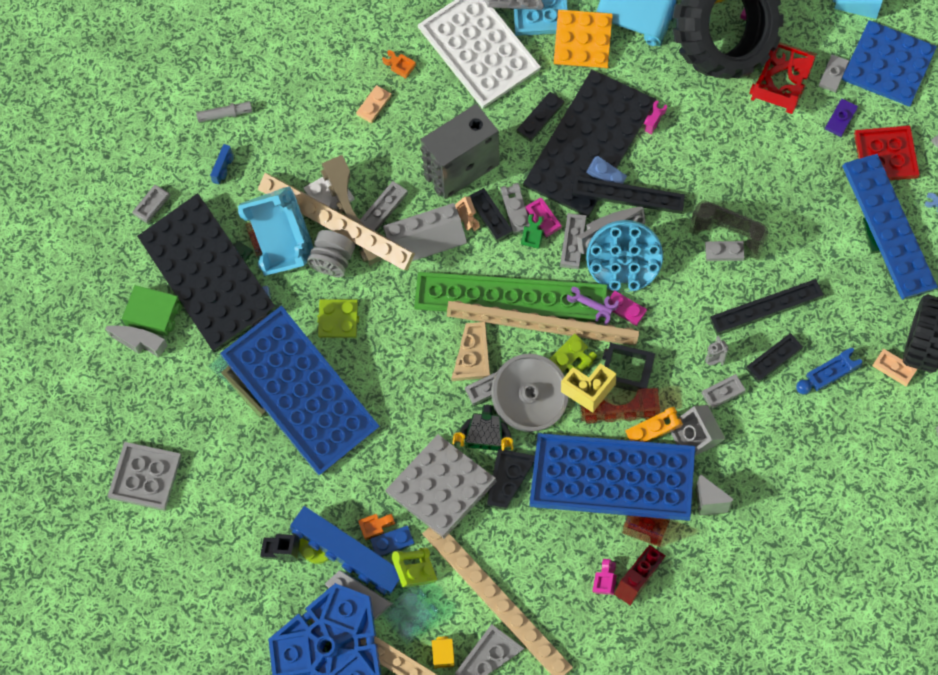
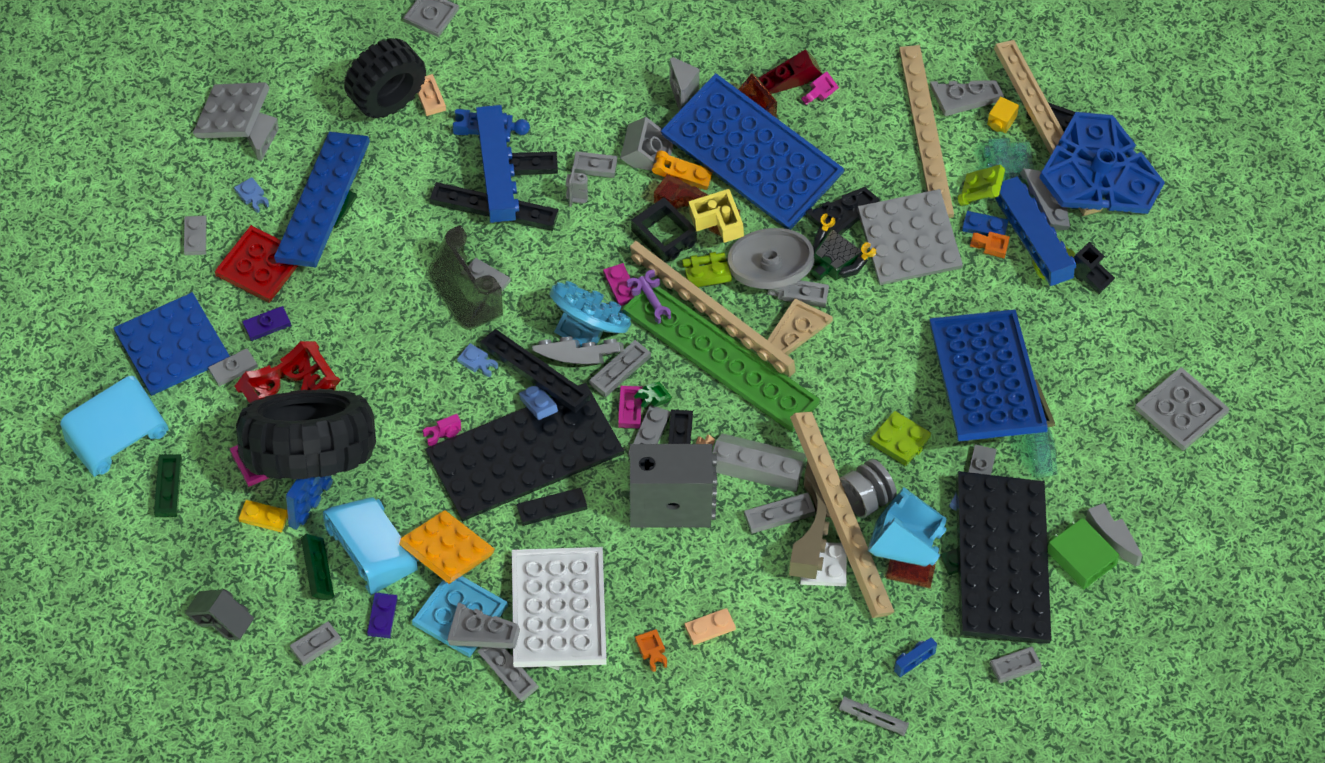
camera: 150 degrees left, 10 degrees down
none -> medium blue plate [457,343,498,377]
none -> blue brick [476,105,519,223]

